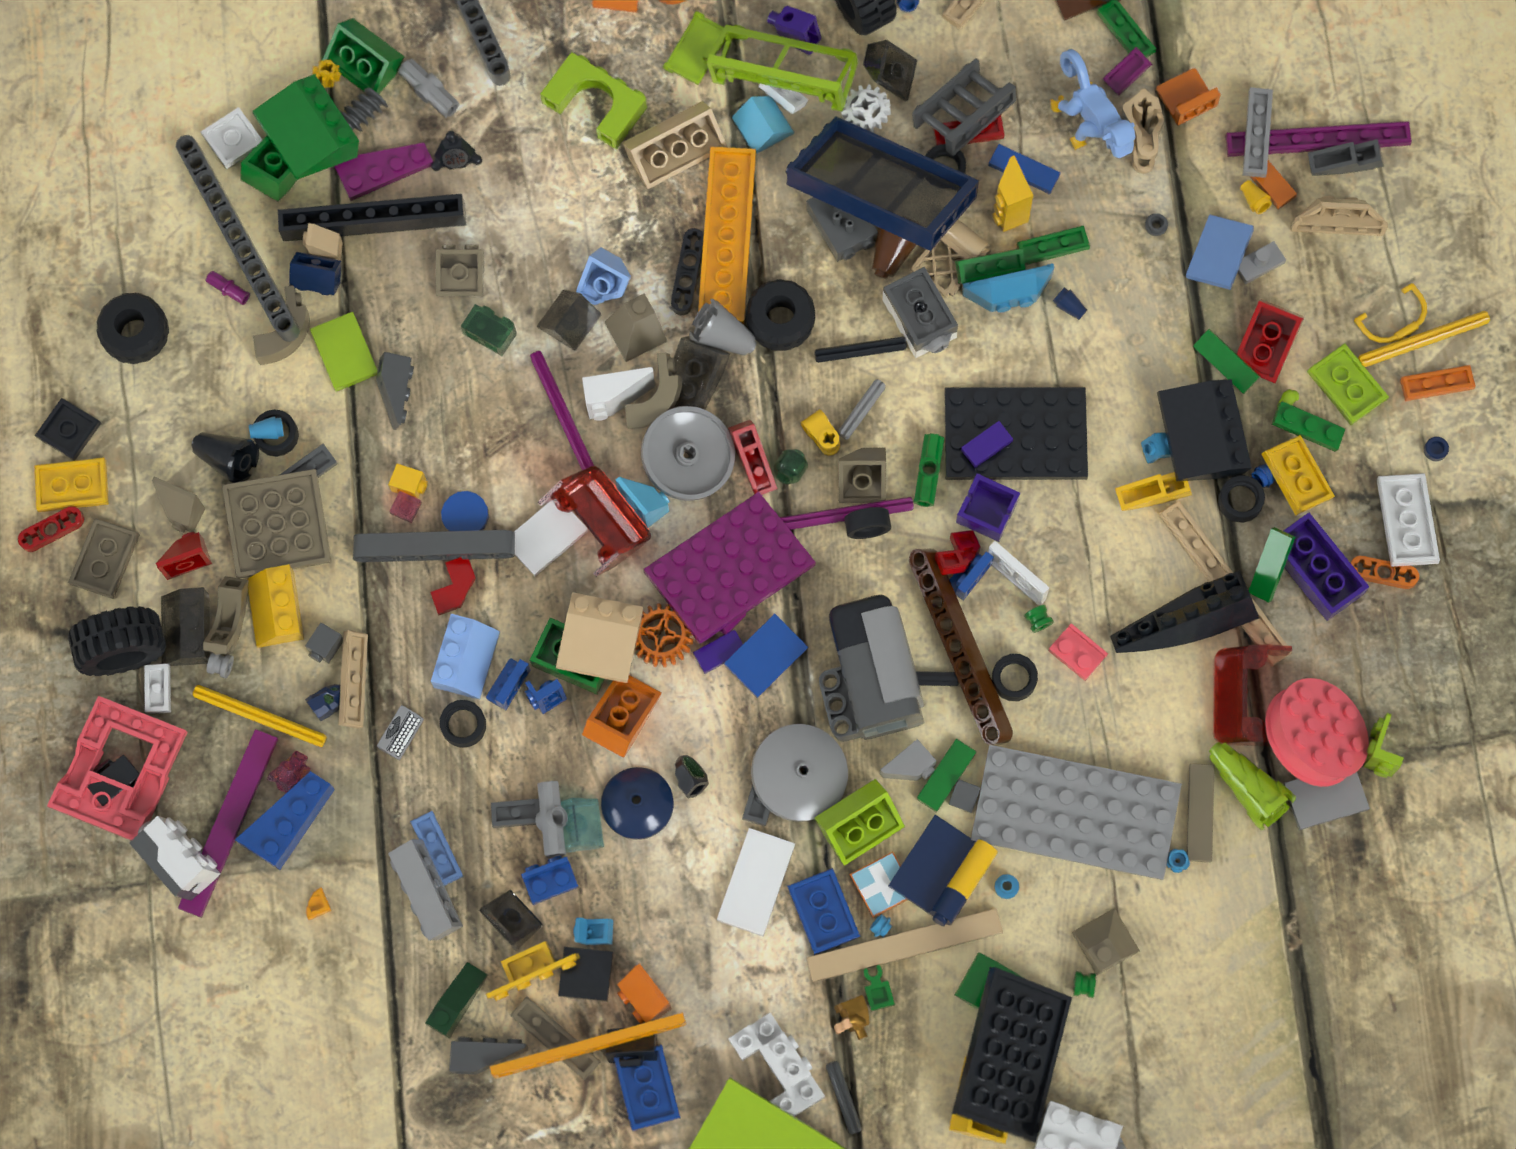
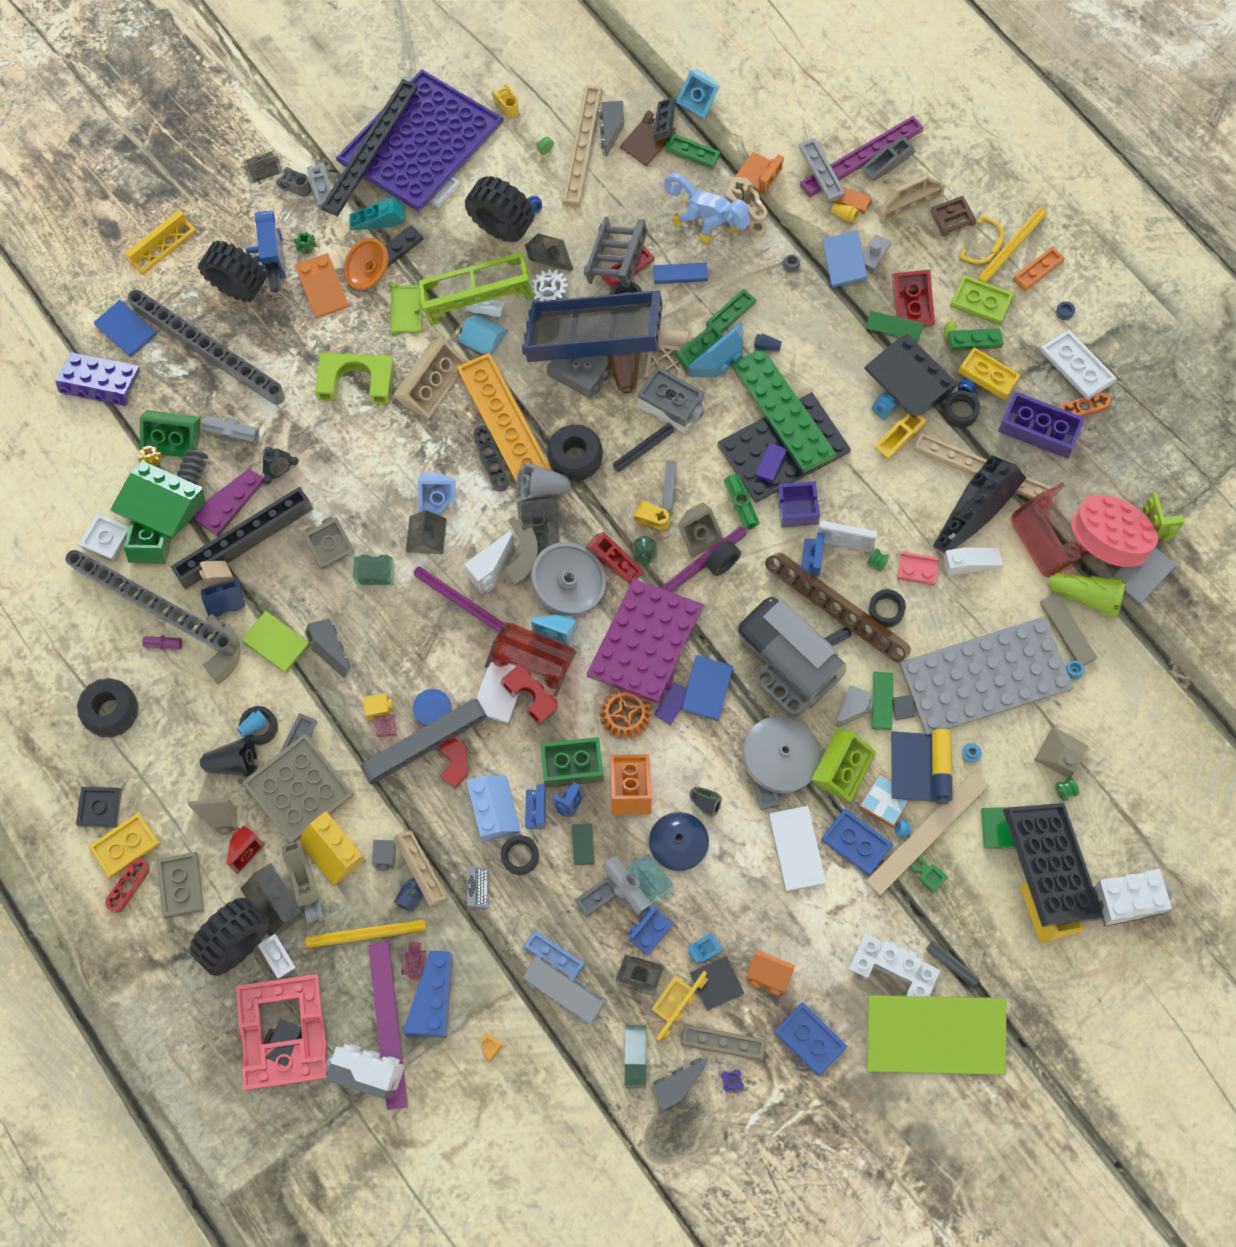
camera: 30 degrees left, 5 degrees down
light orange tile [489,1012,686,1079] -> none
tan slope [556,592,643,683] -> none
dark tan slope [605,293,667,362] -> none
black piece [605,1028,658,1068] -> none
dark purple torso [767,6,822,56] -> none
pearl gold piece [834,995,870,1040] -> none
red tile [935,530,981,575] -> none
yellow slope [992,155,1034,232] -> none
magenta tile [1103,47,1152,96] -> none
tile [1249,527,1295,603] -> none
none -> red arch [500,664,559,726]
none -> dark green tile [572,823,594,865]
none -> dark purple plate [721,1069,744,1092]
none -> green plate [731,350,836,473]
none -> reddish brown plate [930,196,976,236]
none -> white slope [943,548,1003,577]

